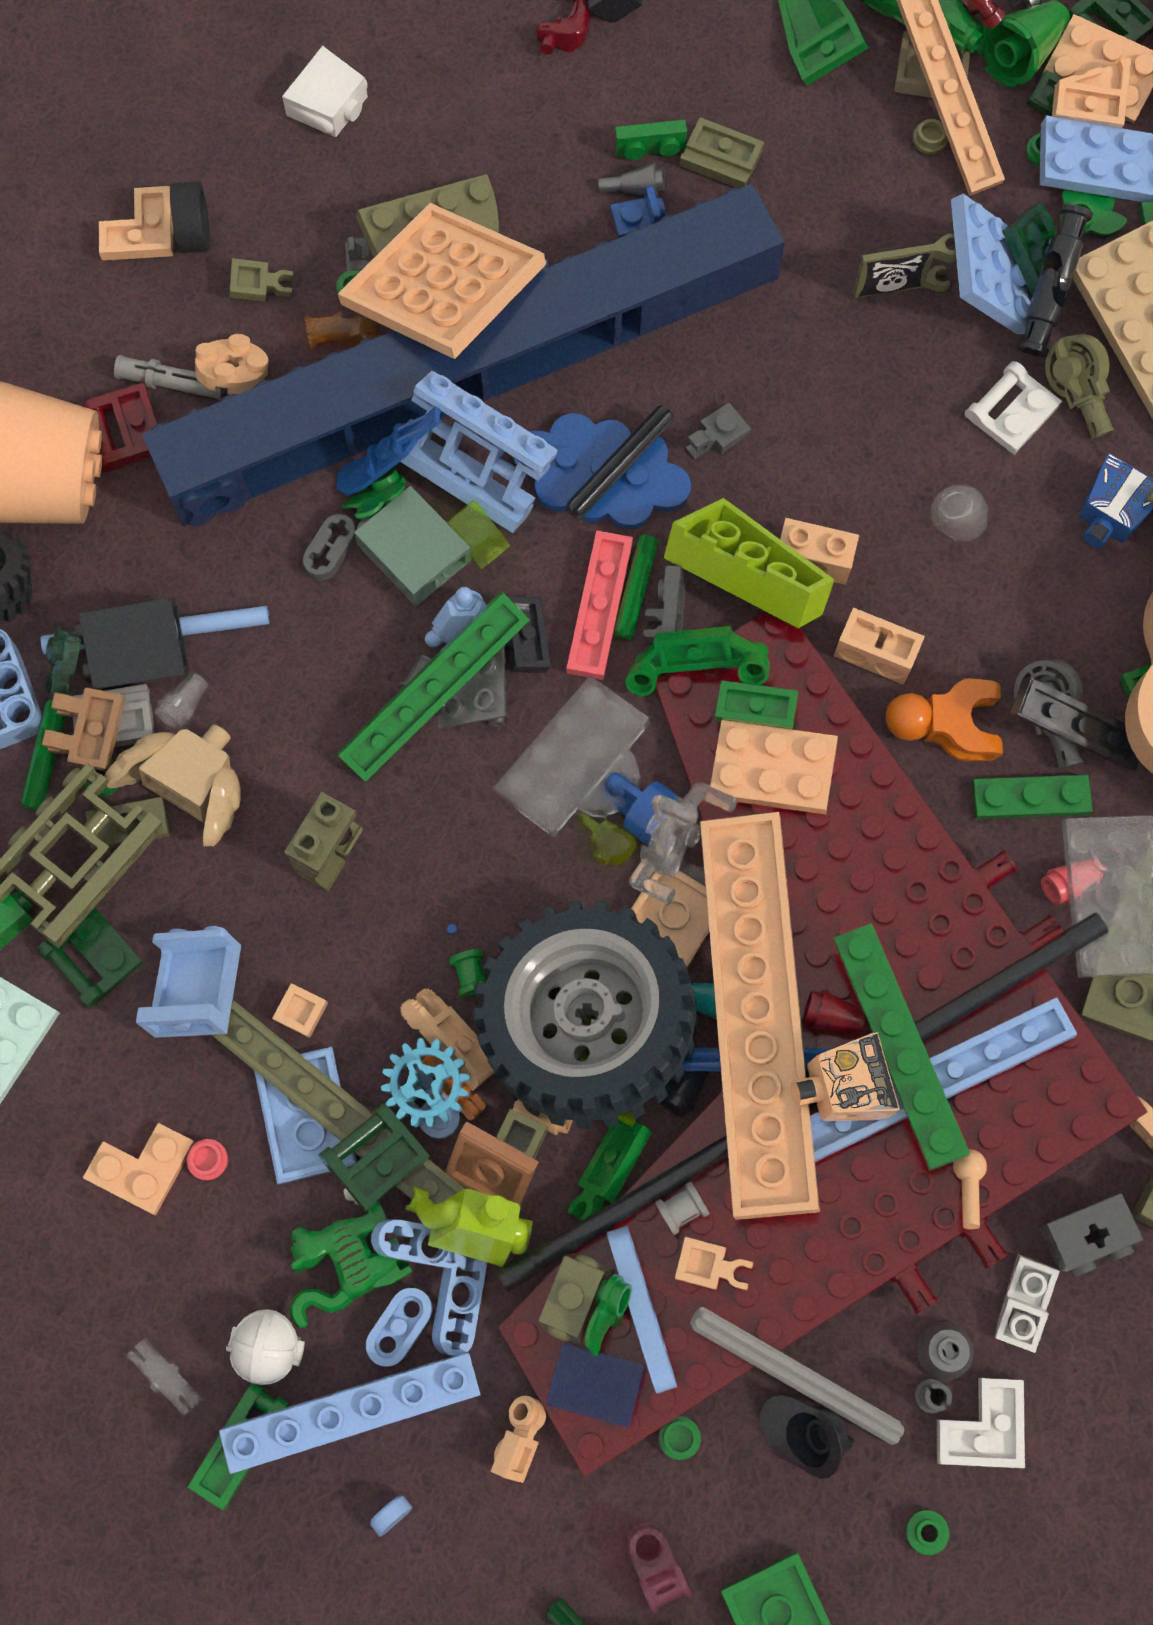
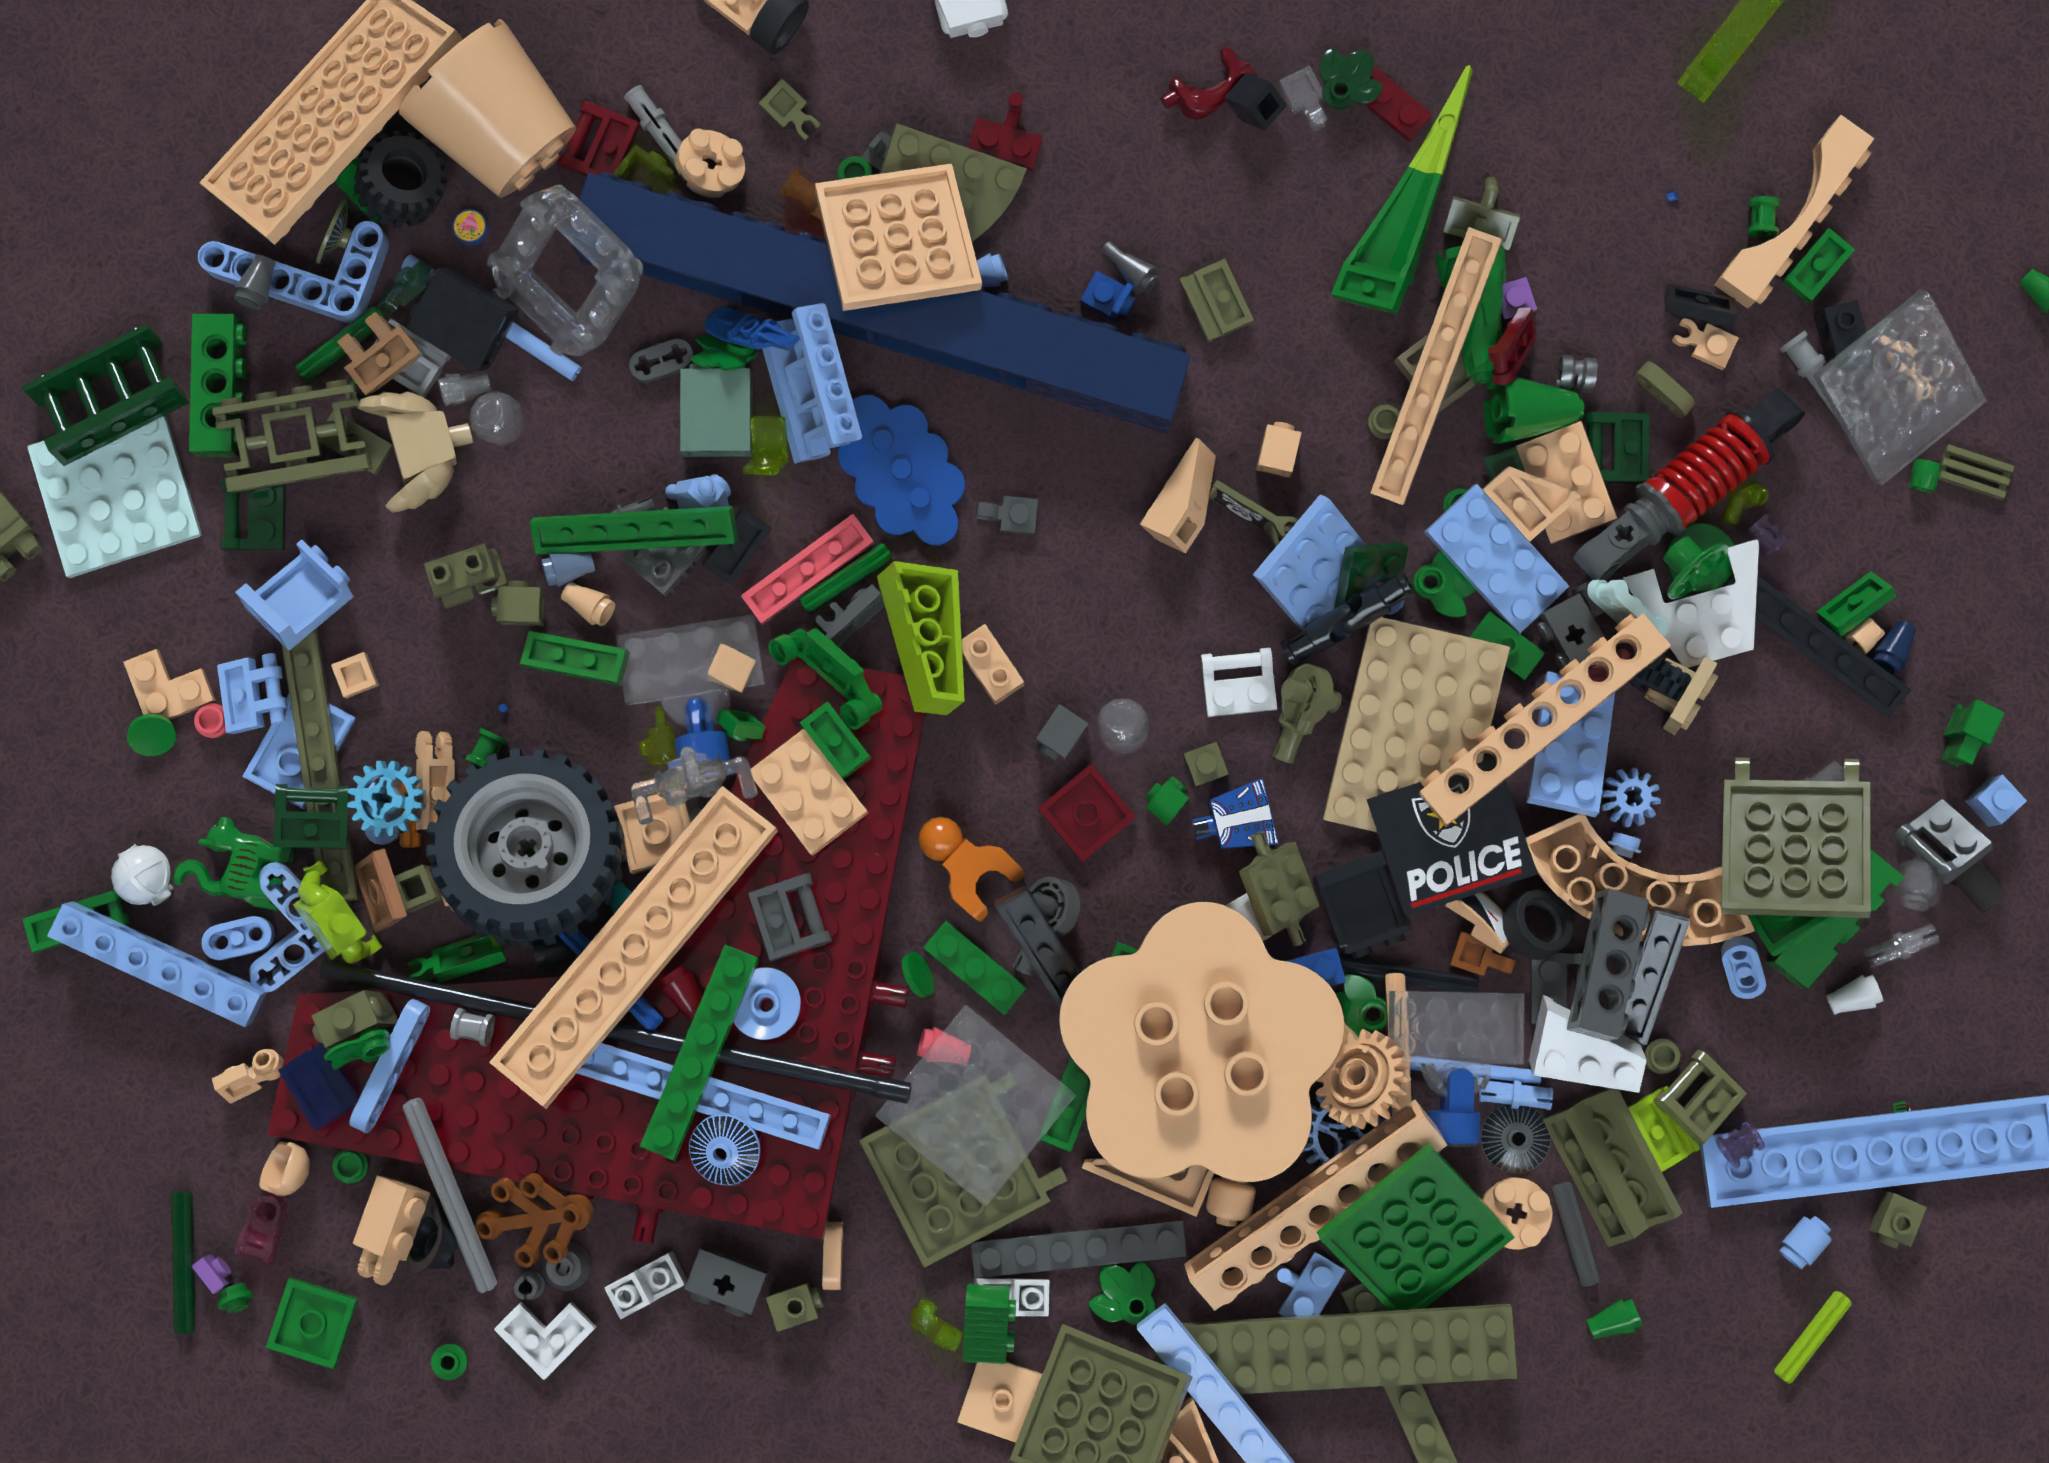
camera: 40 degrees right, 10 degrees up
clear pin [126,1338,204,1418] -> none
light blue tile [370,1495,413,1537] -> none
black axle [566,405,673,519] -> none
green plate [615,120,687,160] -> none
light nougat plate [675,1237,753,1291] -> none
torso [791,1032,900,1121] -> none
light nougat brick [834,608,925,685] -> none
light nougat bar [953,1149,987,1229] -> none
none -> green piece [127,714,176,756]
none -> light blue plate [217,653,287,734]
none -> light nougat hair [259,1141,310,1196]
none -> light nougat hinge [353,1175,430,1286]
none -> tile [452,209,489,245]
none -> clear hair [469,391,526,445]
none -> dark orange plant [475,1173,593,1268]
none -> clear plate [487,185,643,356]
none -> olive brick [491,581,545,626]
none -> green plate [520,631,630,686]
none -> sand blue cone [541,552,595,588]
none -> light nougat cone [561,582,615,626]
none -> clear neon green bracket [612,144,675,187]
none -> dish [689,1114,760,1185]
none -> light nougat slope [707,643,756,693]
none -> green plate [716,708,766,741]
none -> light blue dish [734,968,801,1040]
none -> dark grey plate [748,873,832,962]
none -> green piece [902,951,934,998]
none -> dark red plate [968,92,1043,171]
none -> dark grey brick [1036,704,1089,762]
none -> dark red plate [1038,764,1136,863]
none -> light nougat slope [1140,438,1216,554]
none -> green plate [1144,776,1189,826]
none -> olive plate [1183,742,1229,787]
none -> light nougat brick [1256,422,1302,478]

